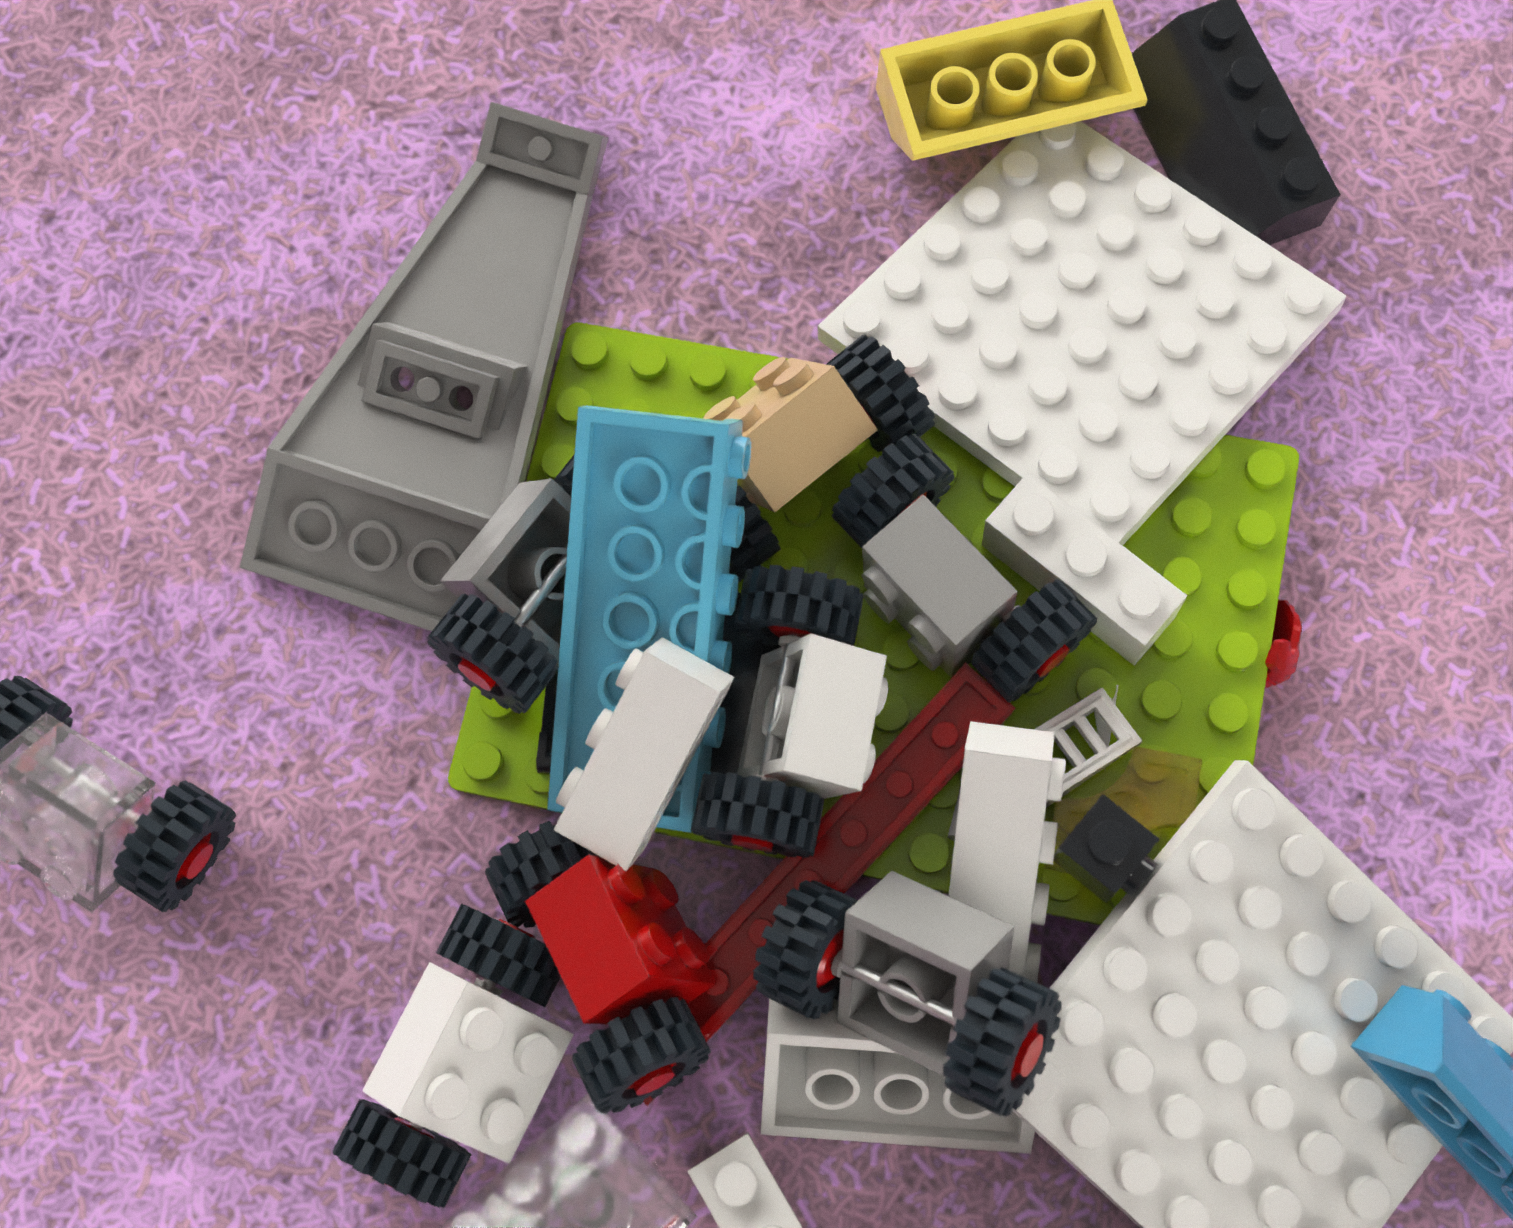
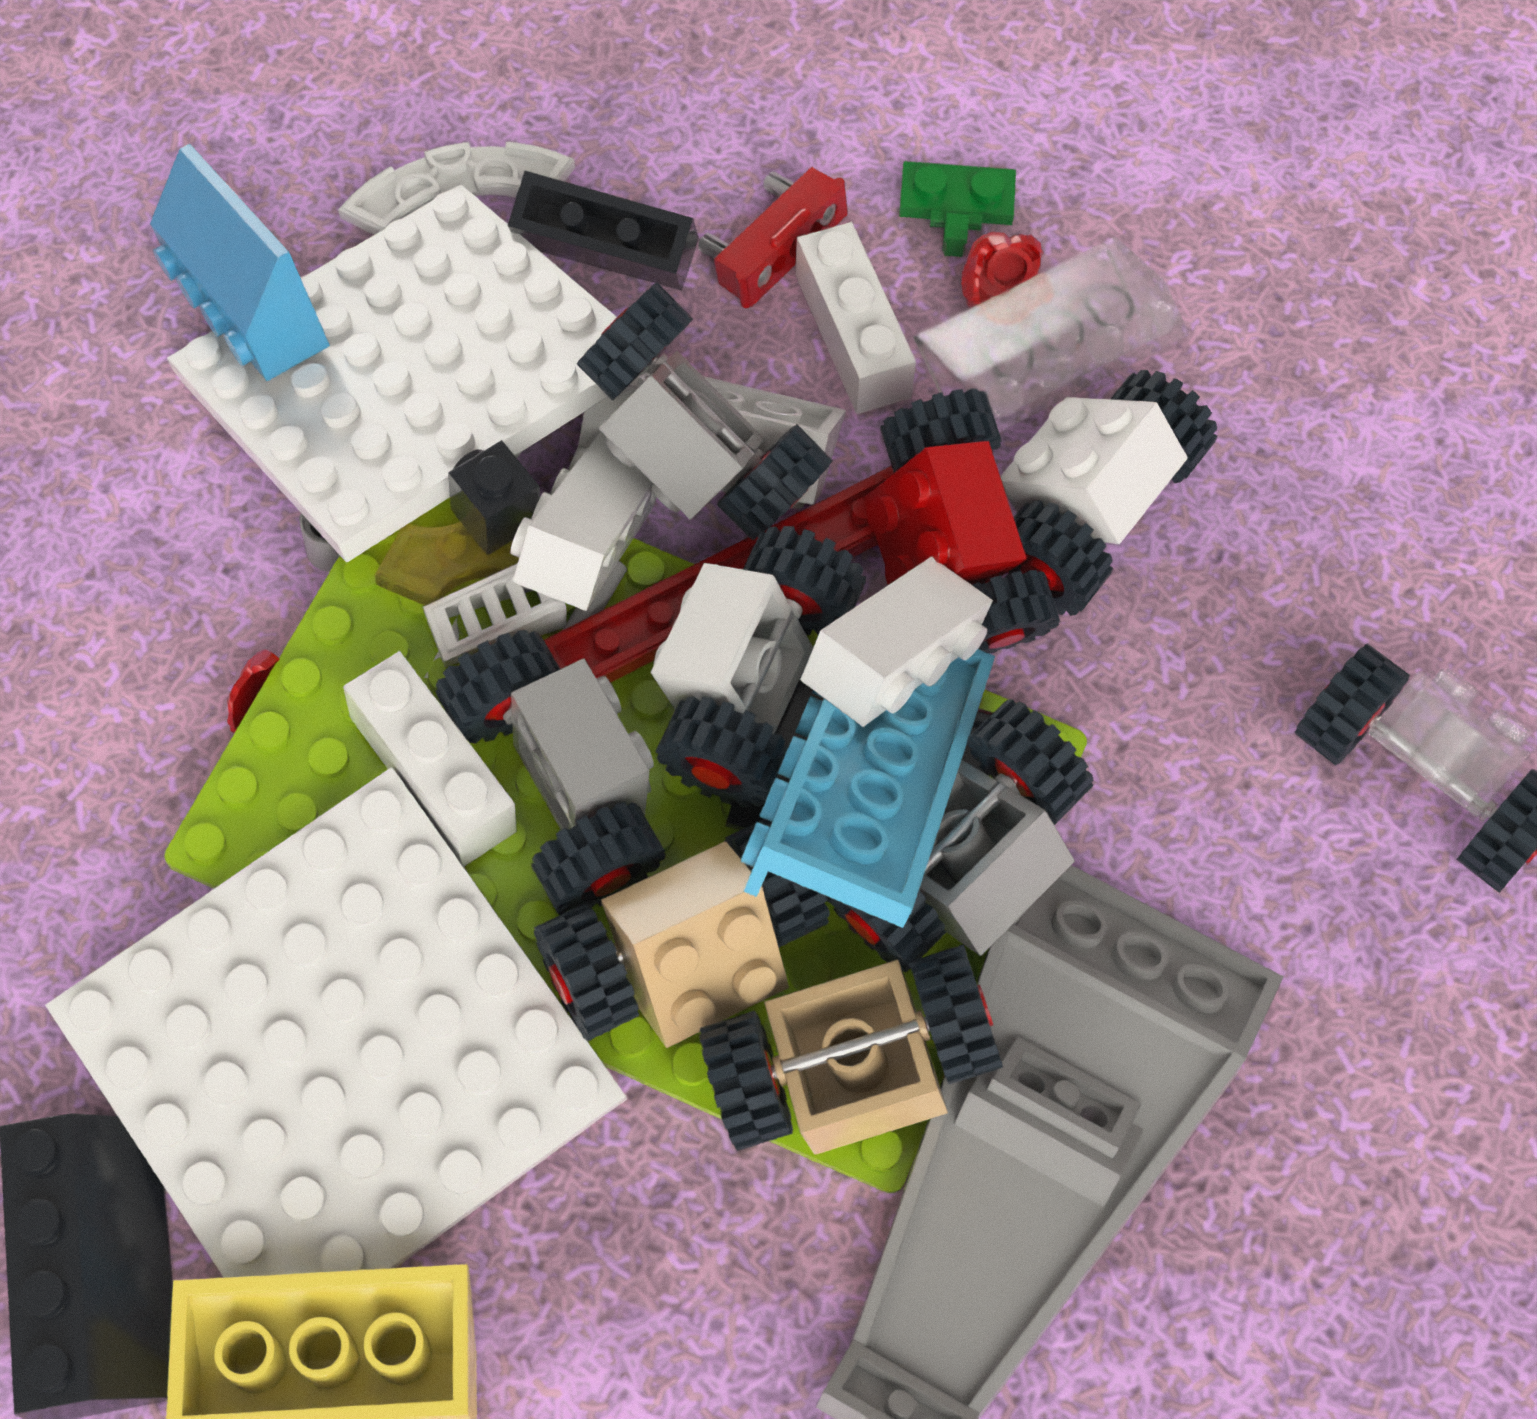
camera: 170 degrees left, 10 degrees down
none -> brick [699,944,1003,1155]

